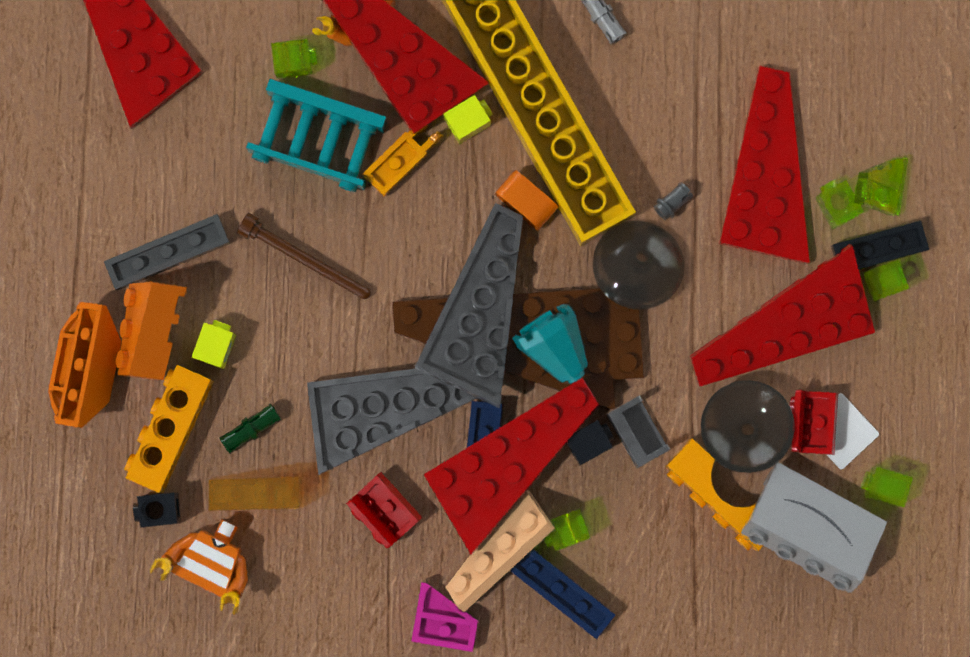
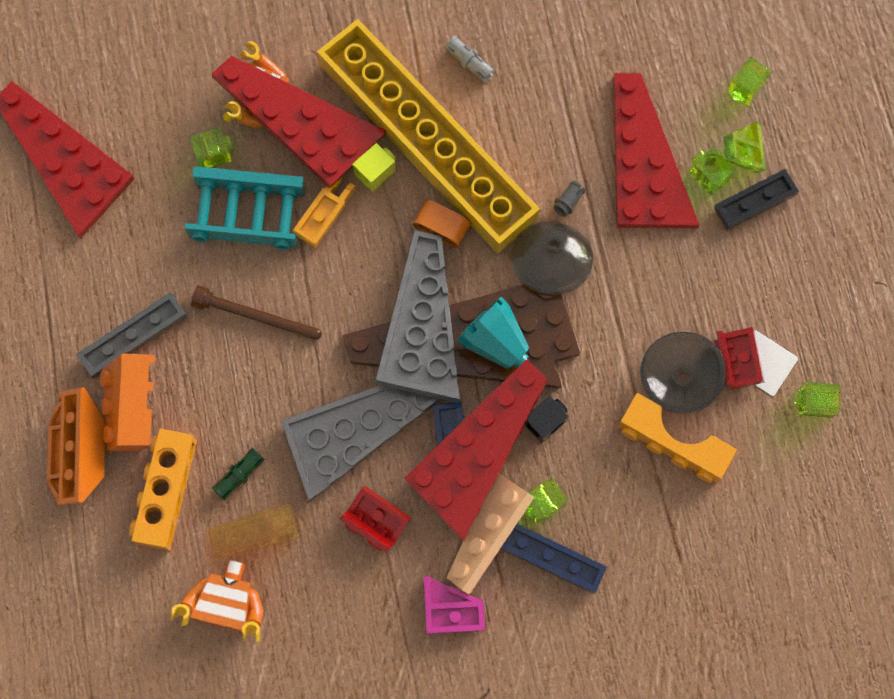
camera: 15 degrees left, 10 degrees down
black brick [133,492,181,528] -> none
neon yellow brick [192,320,236,369] -> none
flat silver panel [607,396,671,468] -> none
red wing [690,244,875,387] -> none
light grey panel [741,462,887,593] -> none
clear neon green brick [864,260,910,302] -> none
none -> clear neon green brick [727,57,772,106]

